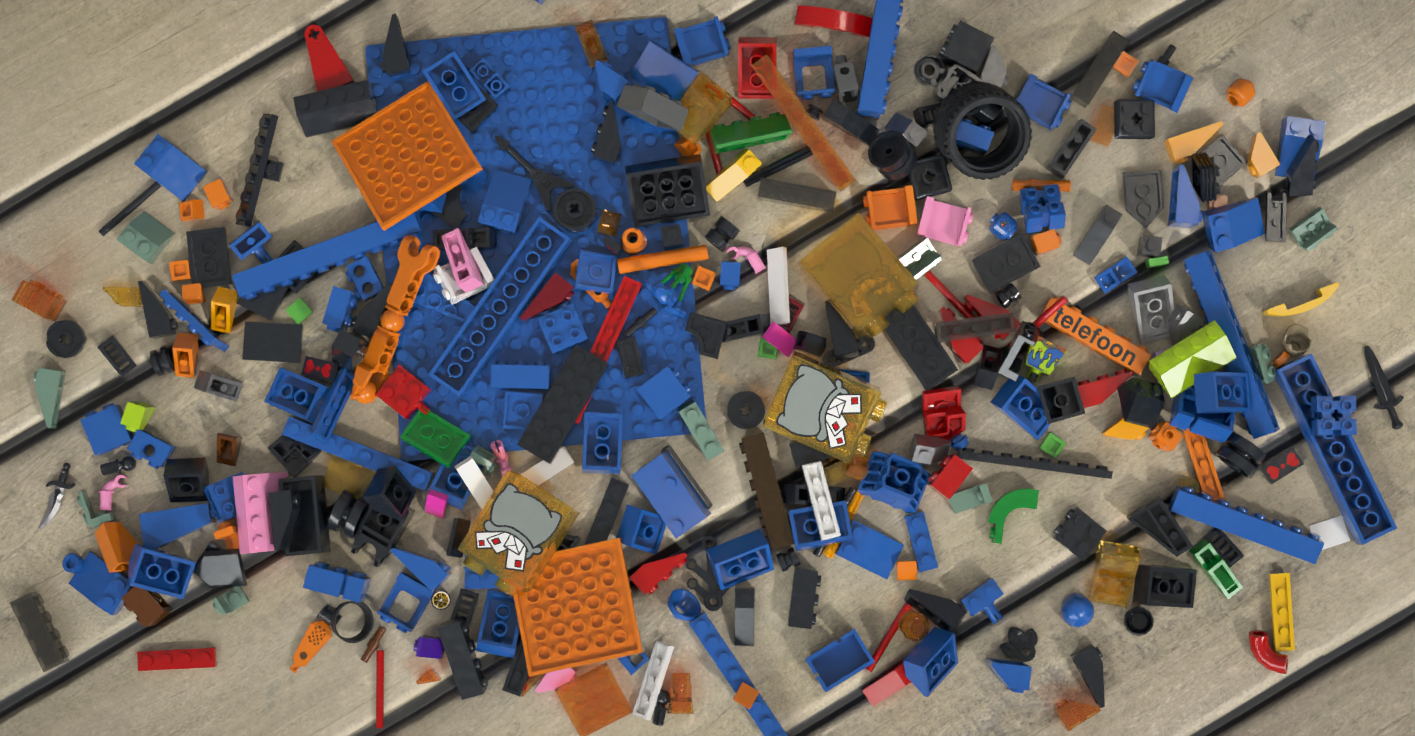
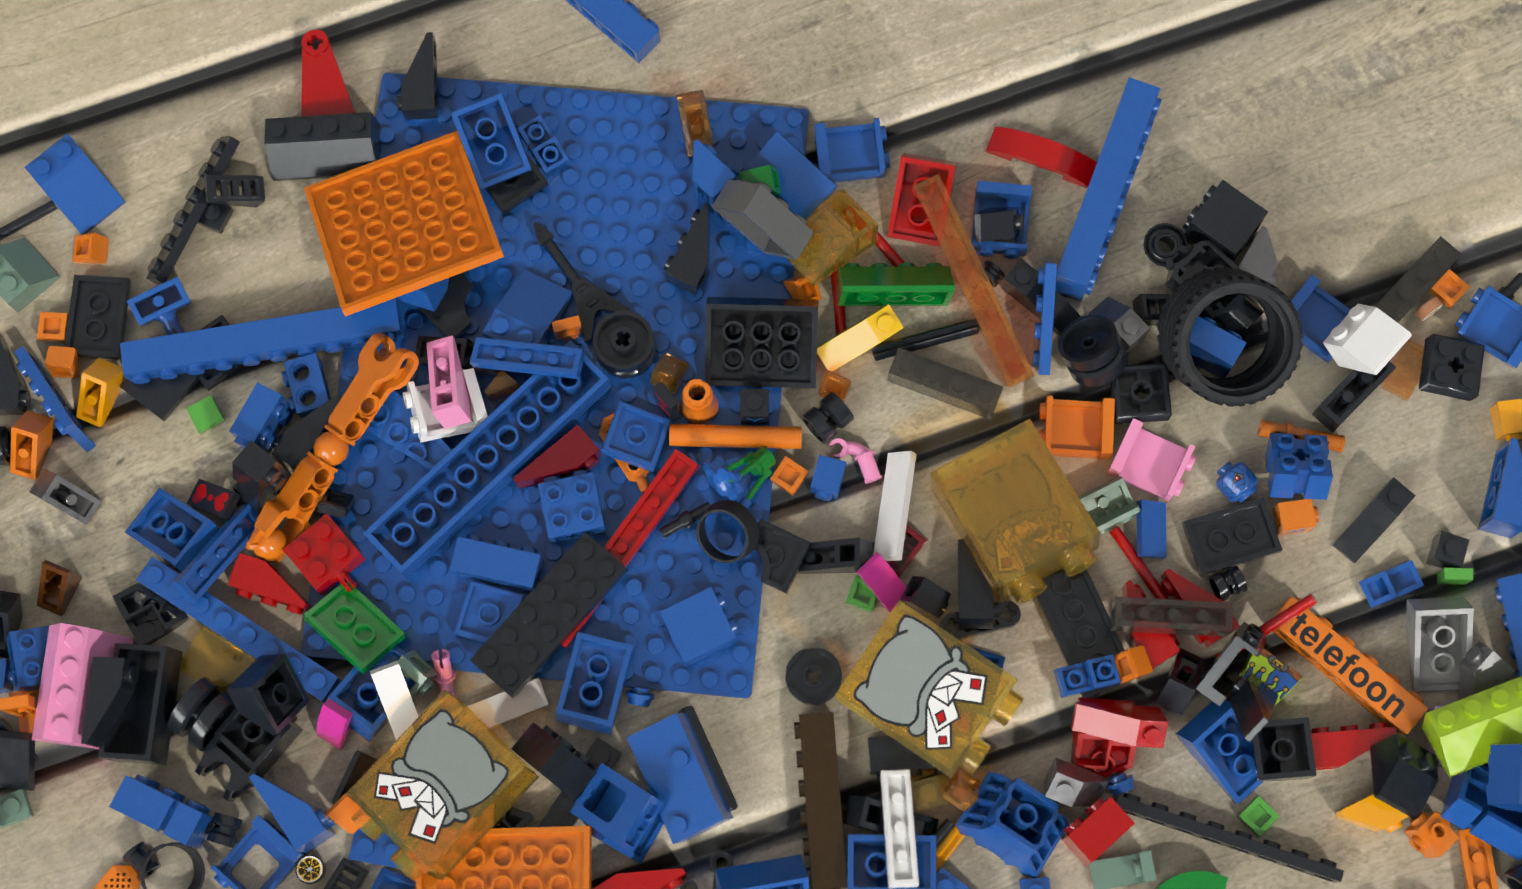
camera: 15 degrees right, 10 degrees down
orange brick [203,178,233,210] -> none
black tile [242,321,303,363] -> none
black tile [617,337,644,379] -> none
sand green arch [677,399,724,461] -> none
dark grey torso [833,55,859,104] -> none
black tile [1122,170,1164,228] -> none
none -> black slope [204,175,265,208]
none -> black wheel [206,812,243,848]
none -> red slope [227,553,313,615]
none -> black tile [318,489,354,518]
none -> orange slope [326,793,371,834]
none -> blue plate [470,337,585,379]
none -> clear orange slope [485,371,520,401]
none -> black brick [511,722,596,800]
none -> orange plate [552,315,584,341]
none -> blue window [570,763,664,853]
none -> blue plate [626,686,655,707]
none -> black tyre [696,500,759,563]
none -> green brick [737,165,782,196]
none -> clear orange slope [818,370,851,402]
none -> black slope [975,207,1024,242]
none -> blue plate [1032,260,1057,375]
none -> blue slope [1053,654,1121,698]
none -> slope [1071,702,1168,748]
none -> orange slope [1114,645,1153,684]
none -> blue tile [1136,500,1167,559]
none -> black slope [1229,673,1279,742]
none -> white slope [1323,304,1412,375]
none -> nougat tile [1415,296,1443,322]

